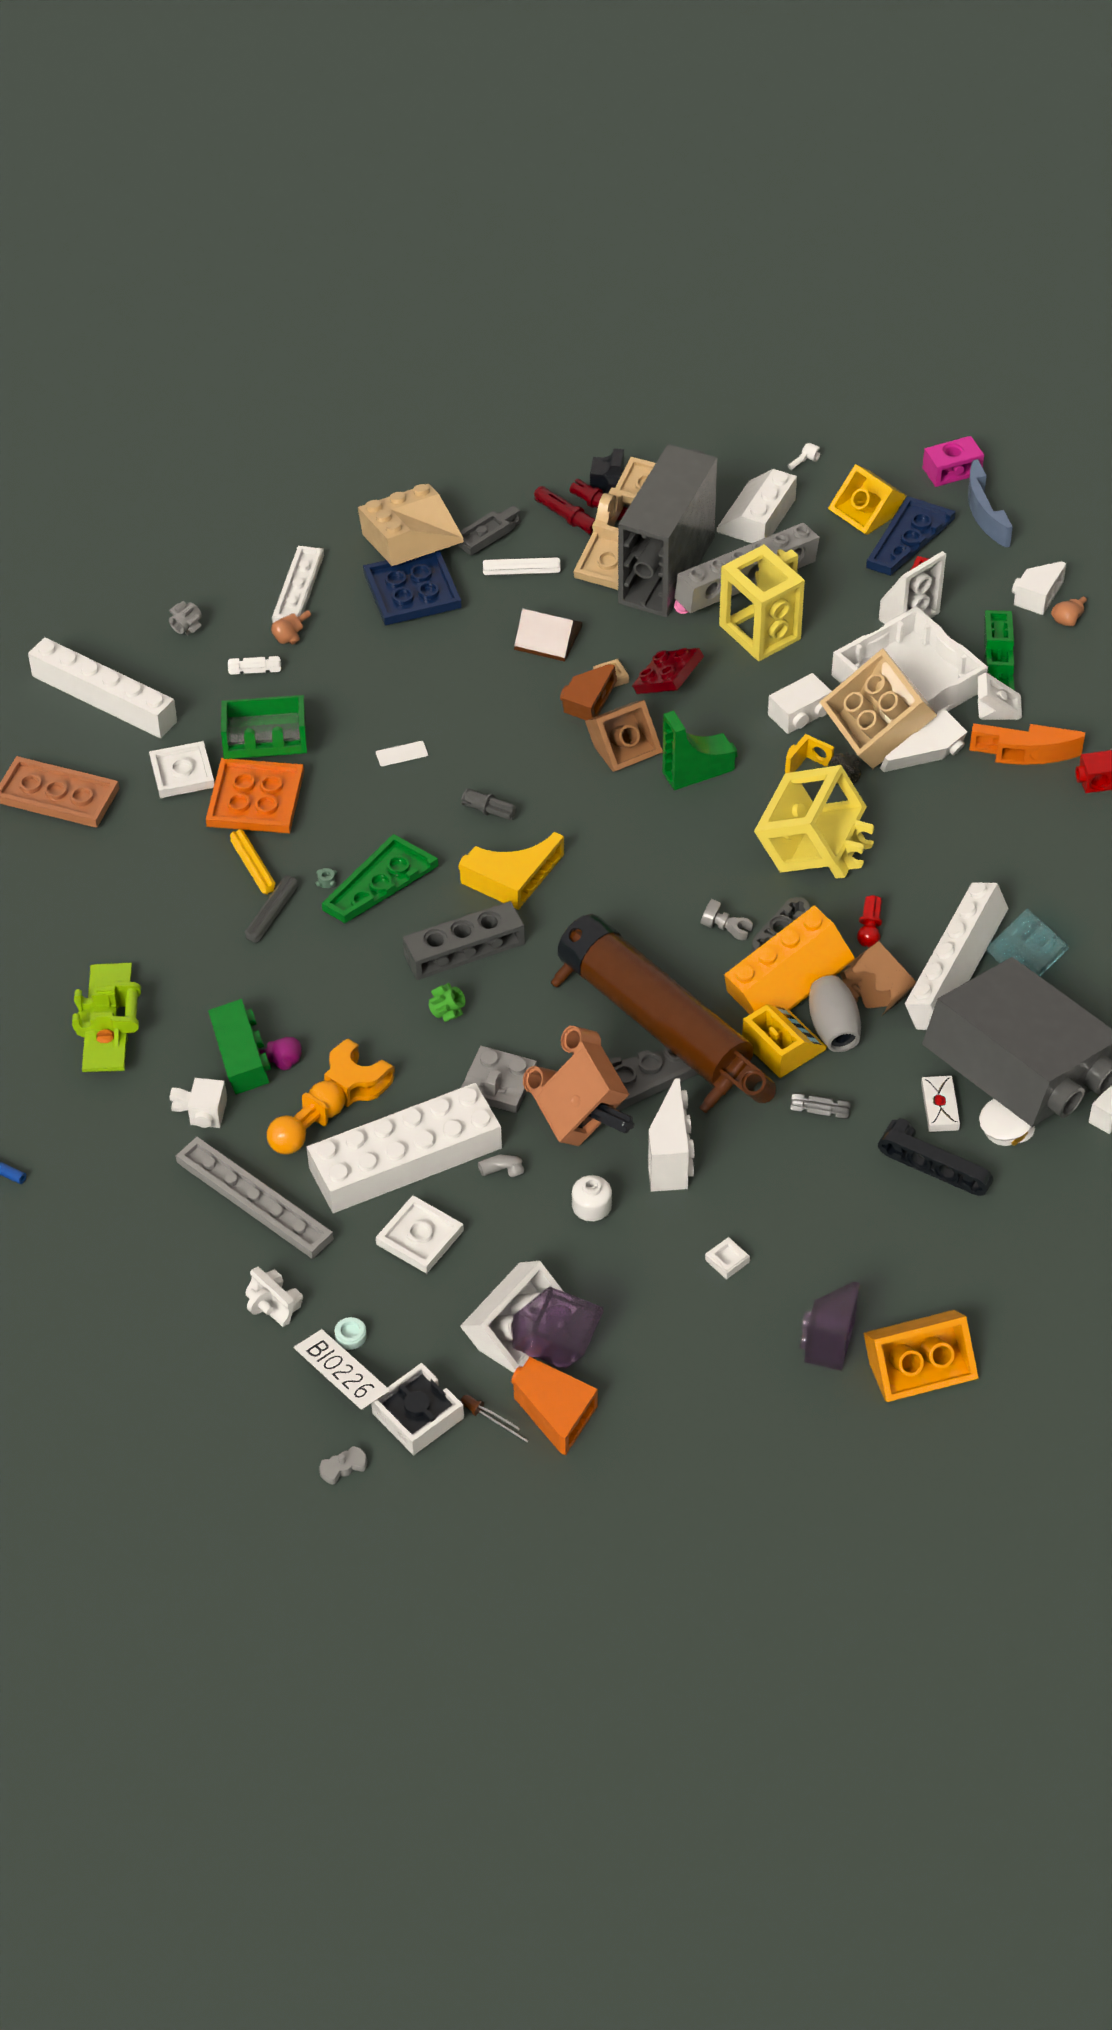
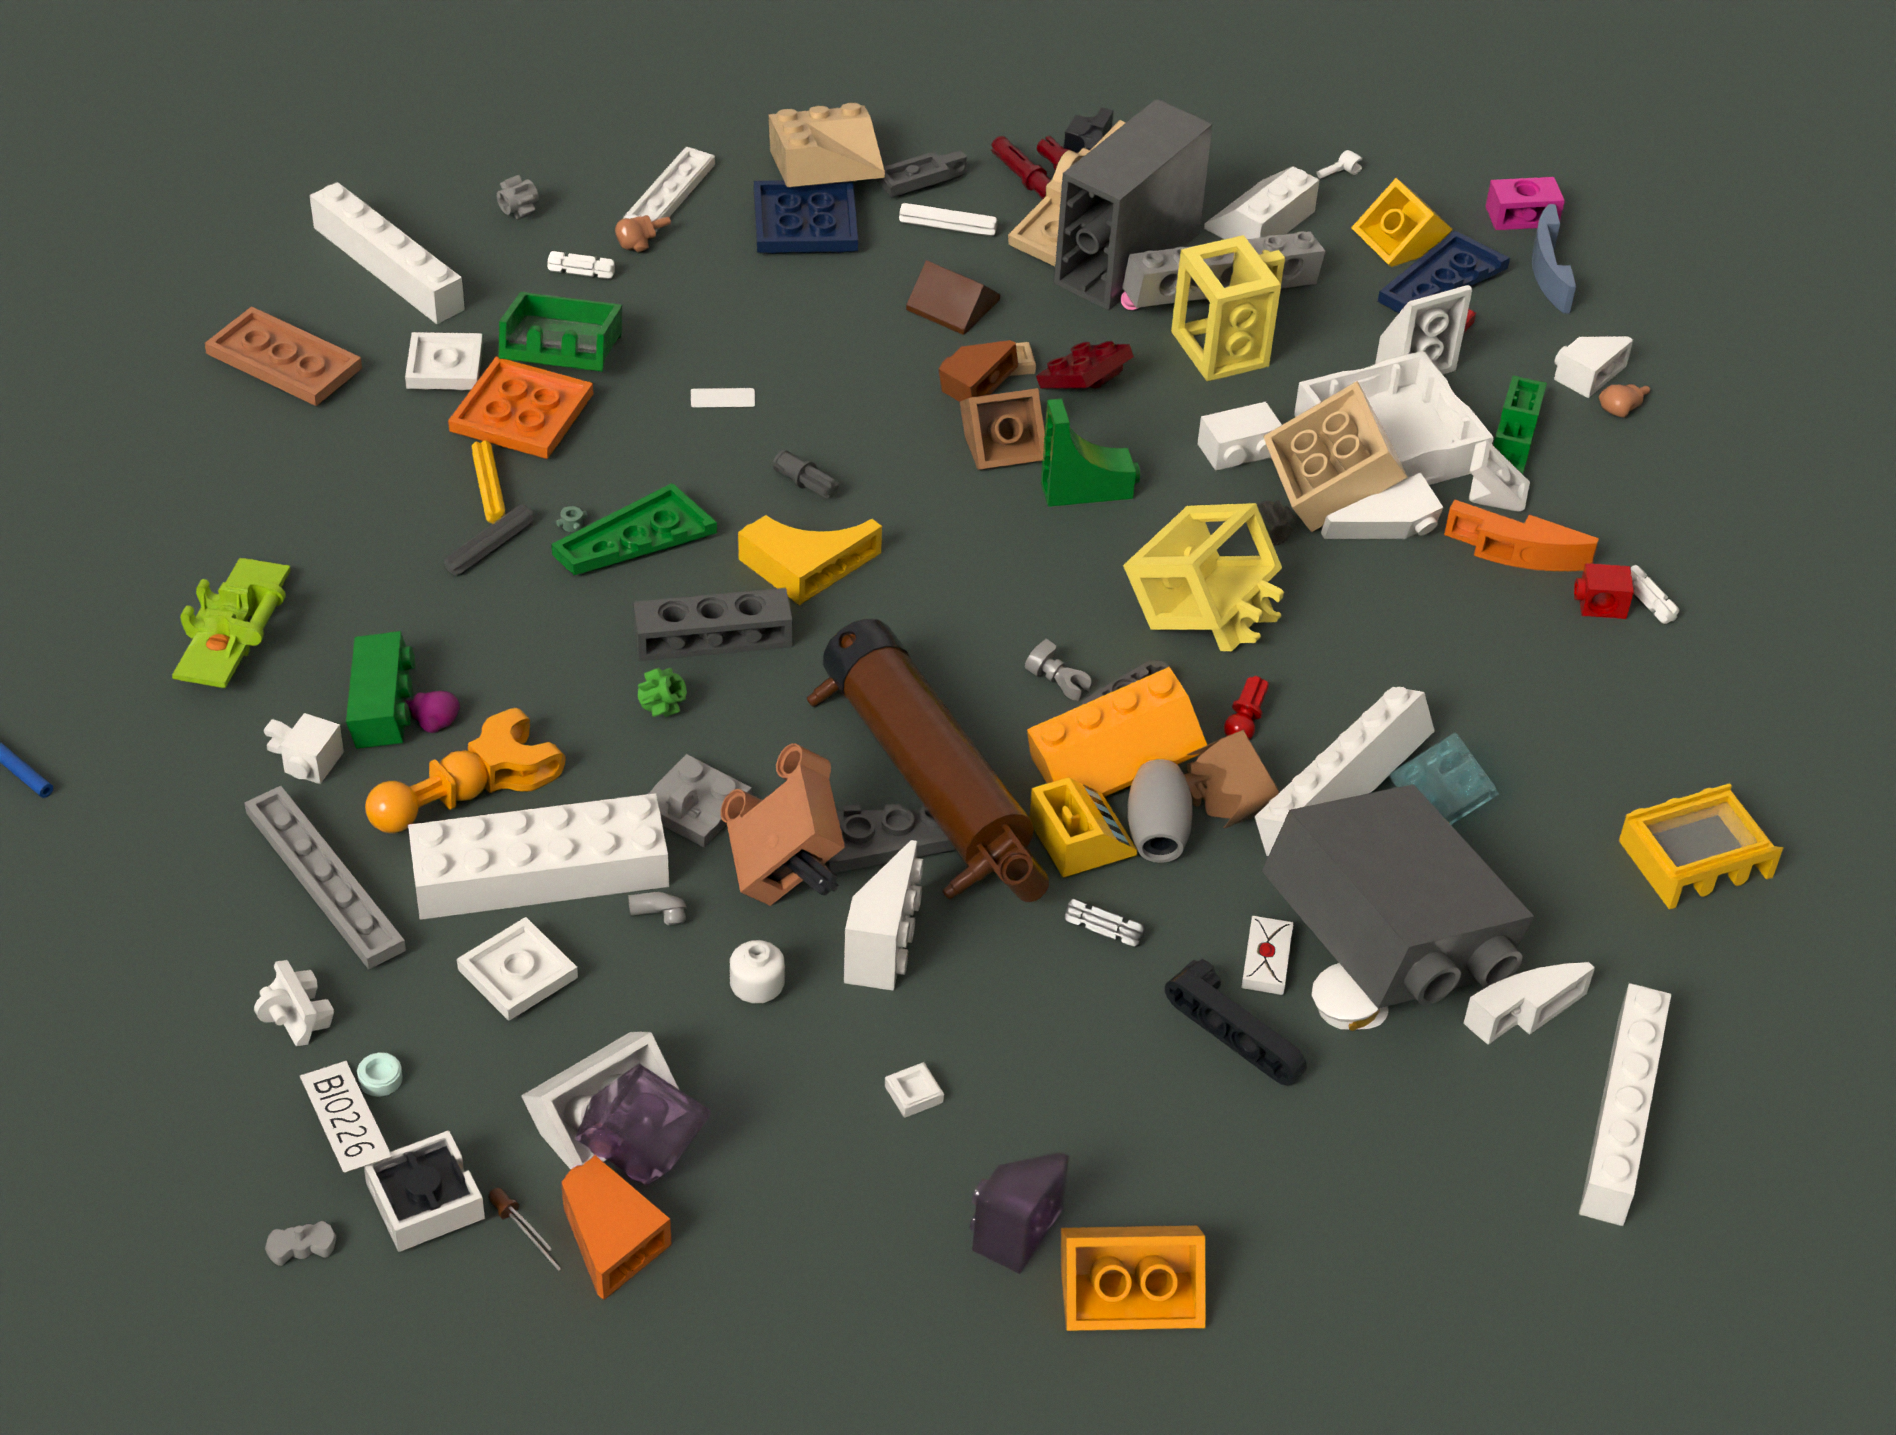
camera: 10 degrees right, 5 degrees down
yellow bracket [785,734,834,773] -> none

